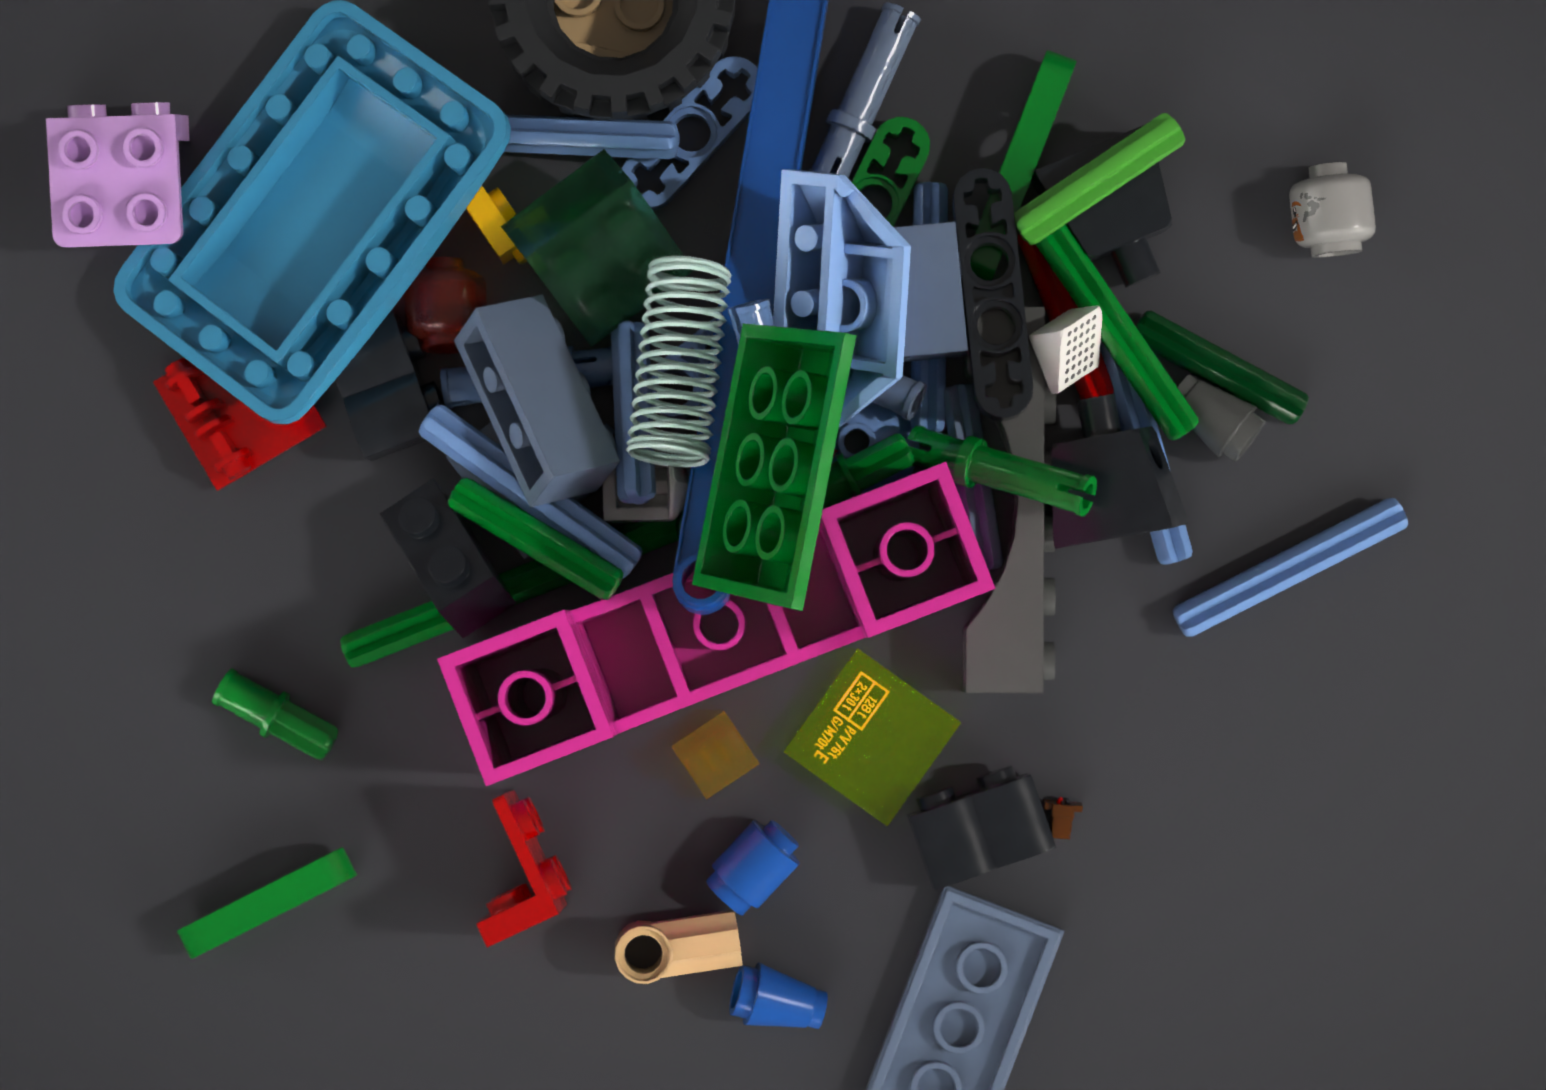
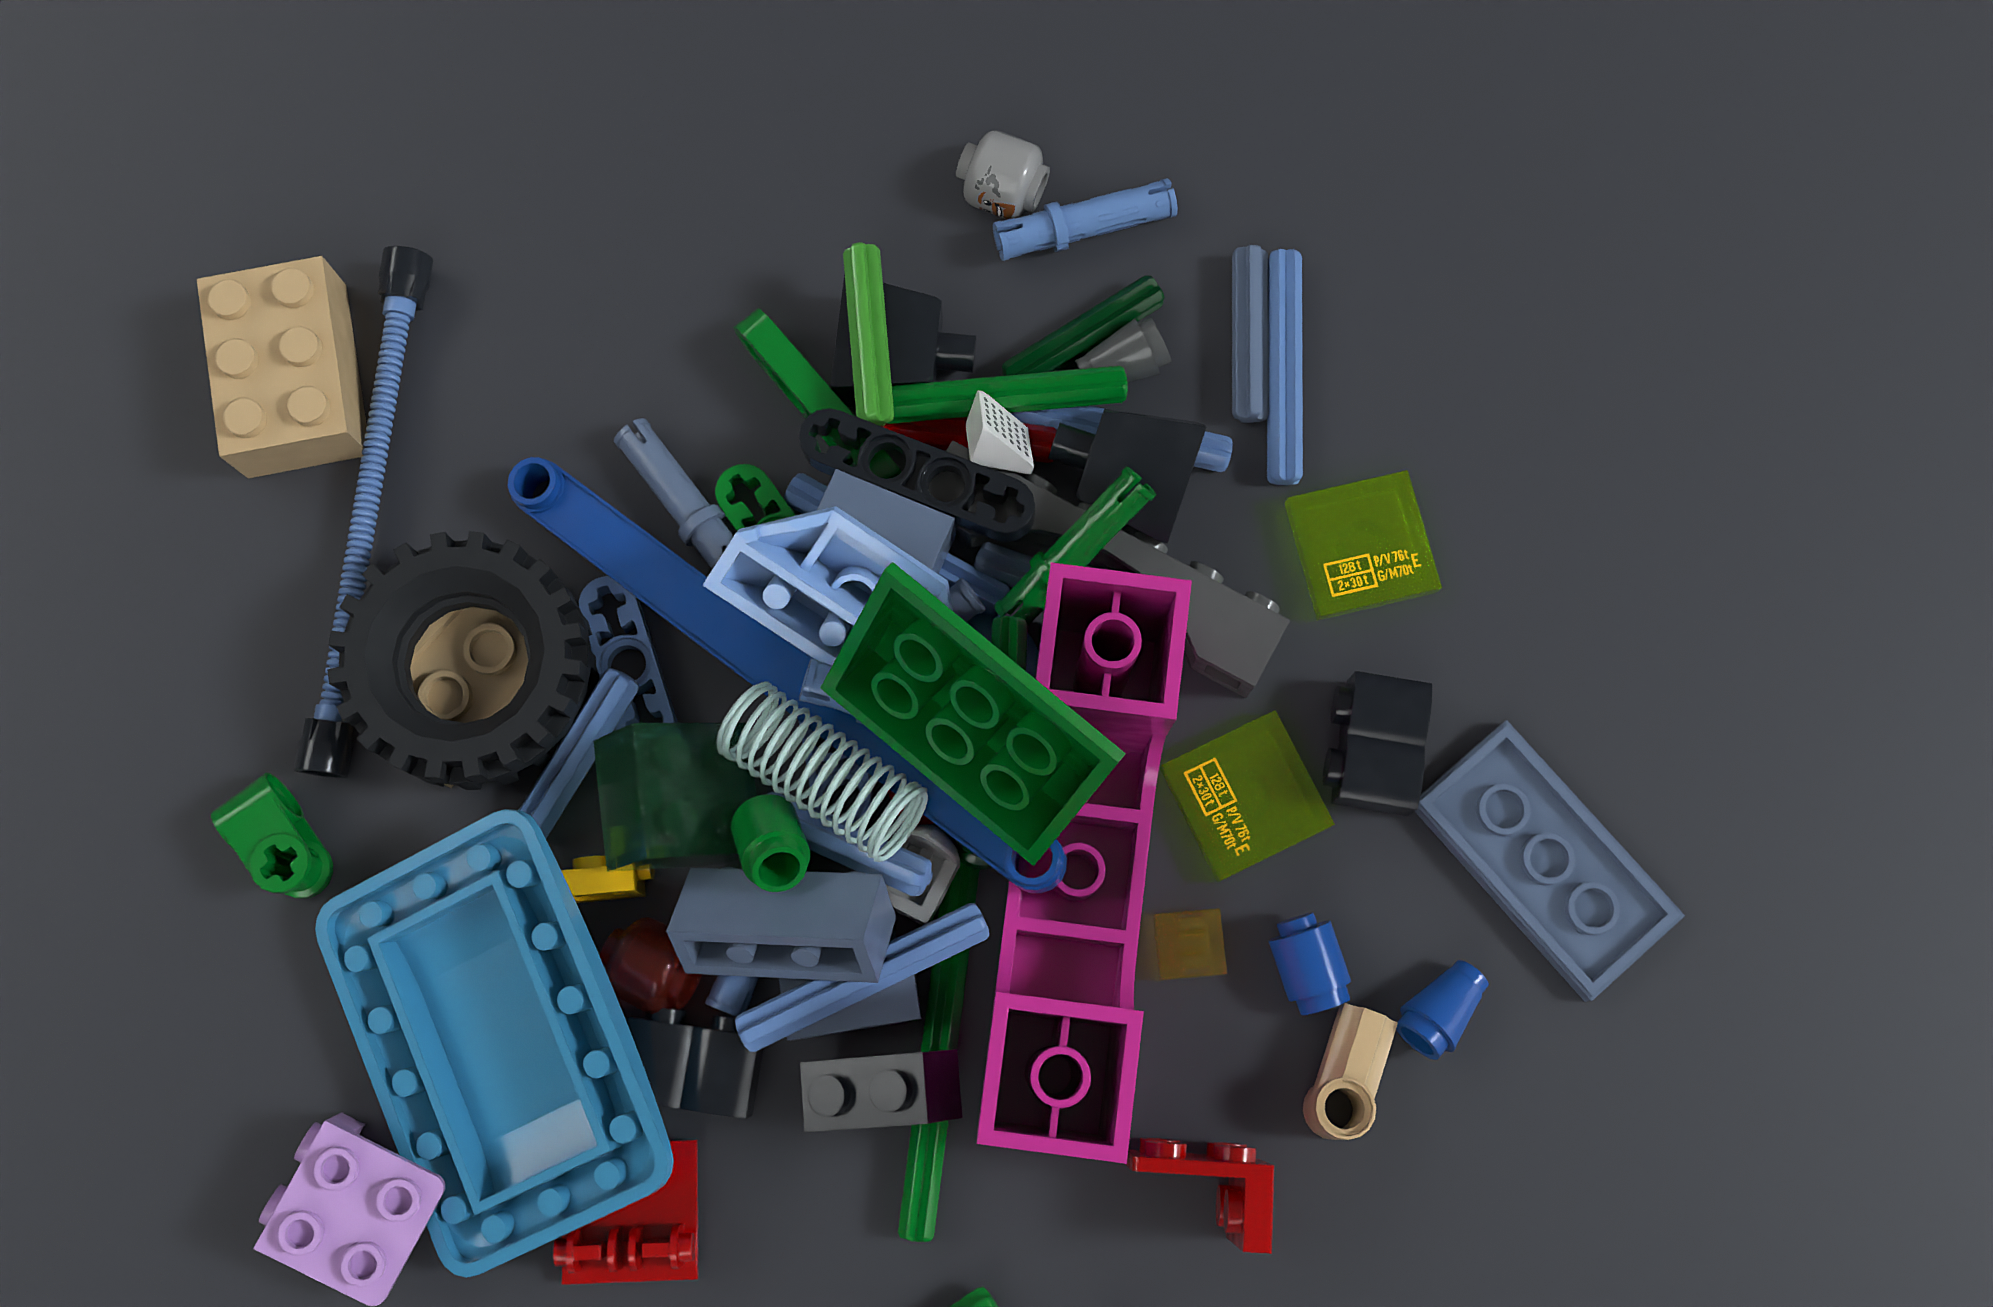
camera: 65 degrees left, 10 degrees down
green axle [448,478,624,600] -> none
reddish brown piece [1043,797,1083,840] -> none
none -> green brick [731,794,810,892]
none -> medium blue pin [993,178,1178,261]
none -> sand blue axle [1232,245,1269,423]
none -> clear neon green tile [1284,470,1442,621]

